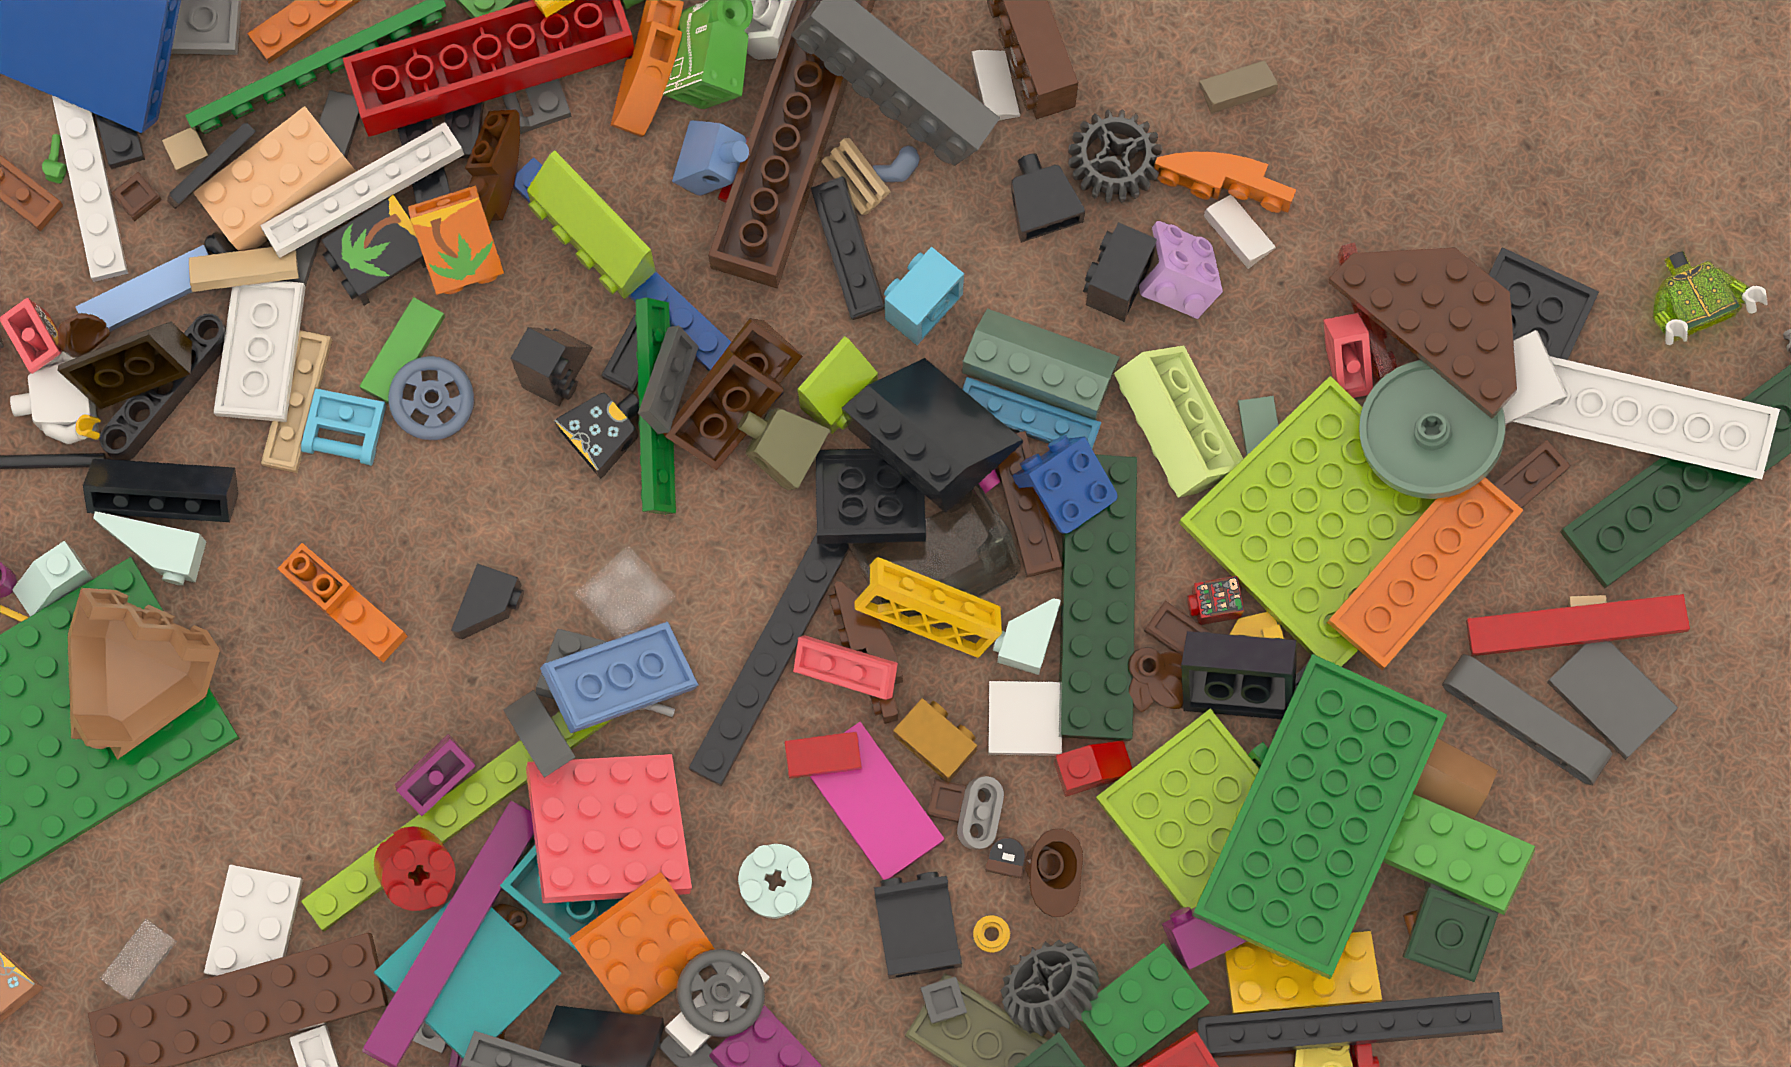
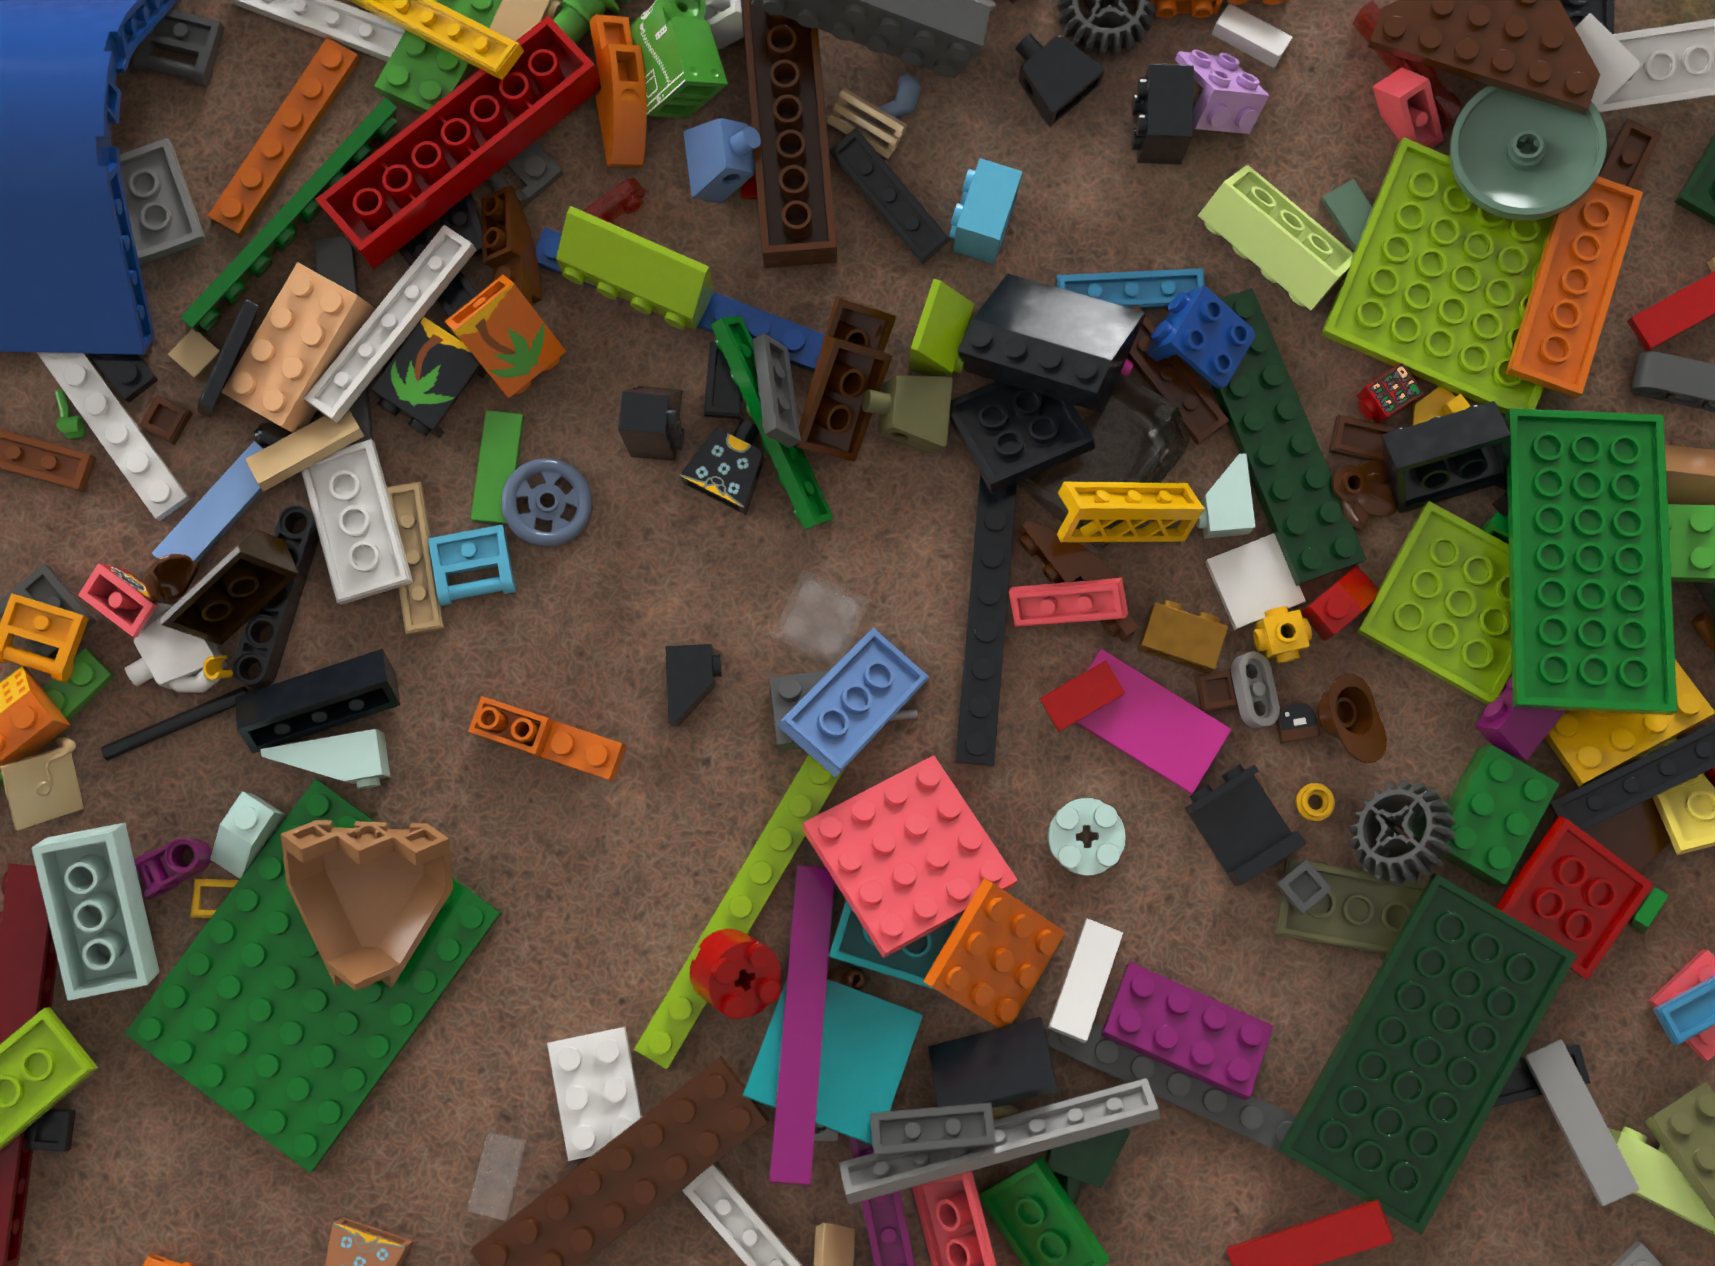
camera: 25 degrees left, 5 degrees up
magenta brick [395,734,476,816] -> none
dark grey slope [503,690,575,778] -> none
dark grey plate [677,949,765,1037] -> none
sand green slope [962,308,1120,420] -> none
none -> clear red plate [583,178,645,225]
none -> yellow brick [1253,606,1312,664]

